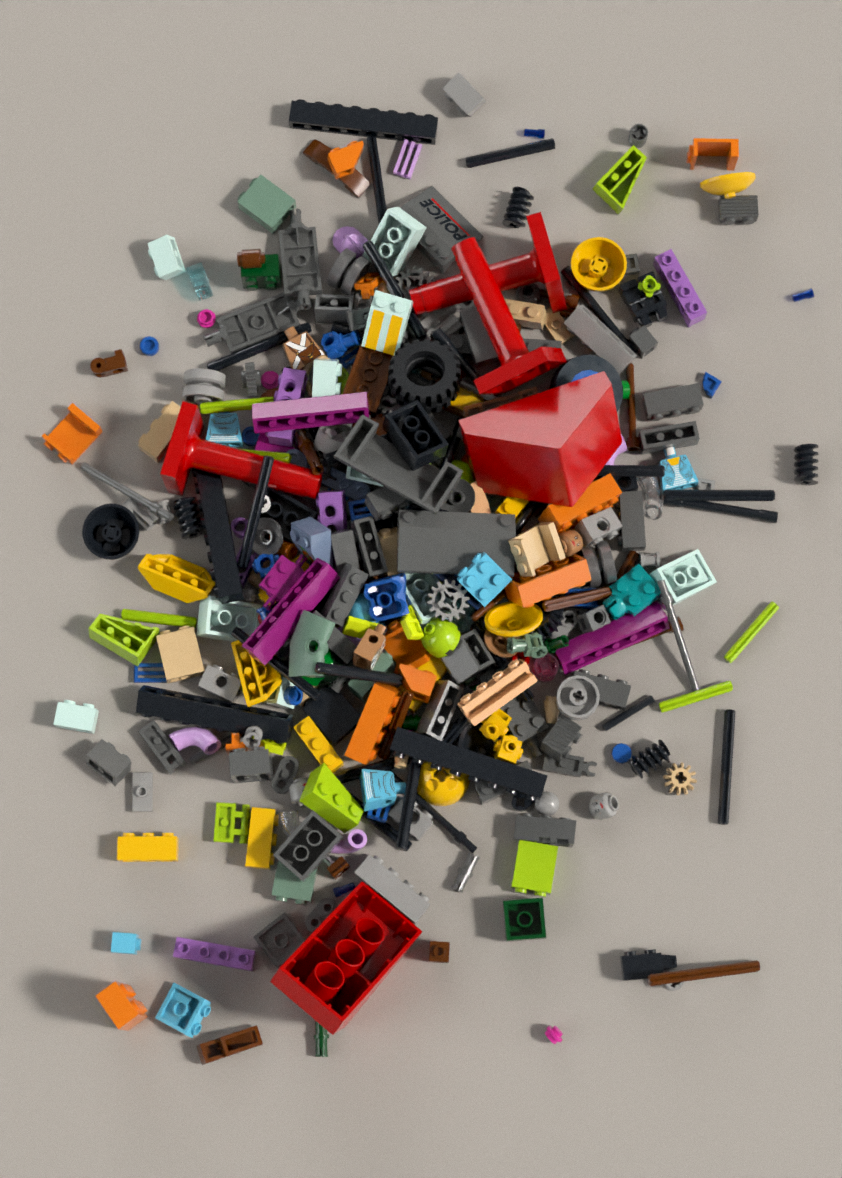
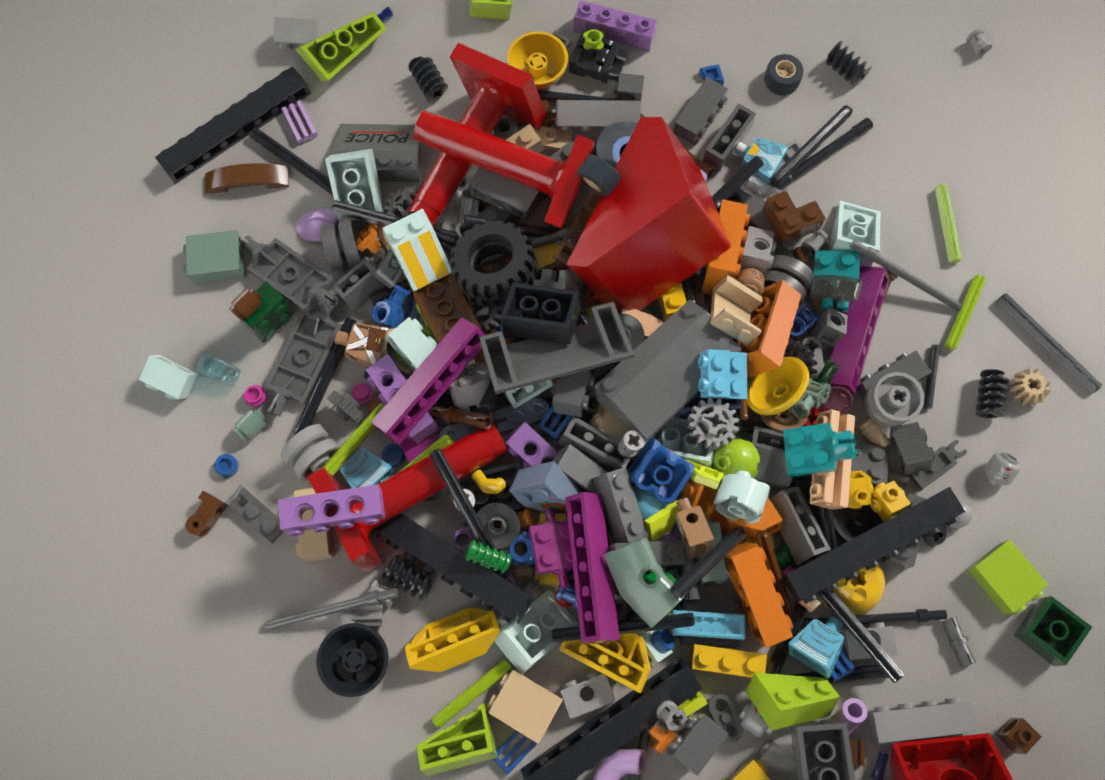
camera: 45 degrees left, 5 degrees down
orange panel [42,403,103,465] -> none
orange slope [327,141,364,179] -> none
black axle [465,138,555,168] -> none
dark grey wedge [513,813,576,848] -> none
reddish brown axle [542,587,612,612] -> none
blue tile [612,743,632,764] -> none
none -> dark grey plate [225,485,283,544]
none -> sand green brick [233,409,267,442]
none -> medium lavender brick [278,485,385,536]
none -> lime wedge [295,12,387,82]
none -> green piece [464,540,511,574]
none -> yellow arm [471,469,506,494]
none -> light grey hips [533,269,579,291]
none -> black wheel [577,154,621,197]
none -> light grey bush [618,430,644,458]
none -> medium azure plate [672,610,745,640]
none -> light aqua brick [714,470,770,524]
none -> reddish brown brick [762,191,826,246]
none -> black wheel [764,54,804,95]
none -> teal plate [783,423,857,477]
none -> clear smoke slope [809,275,862,302]

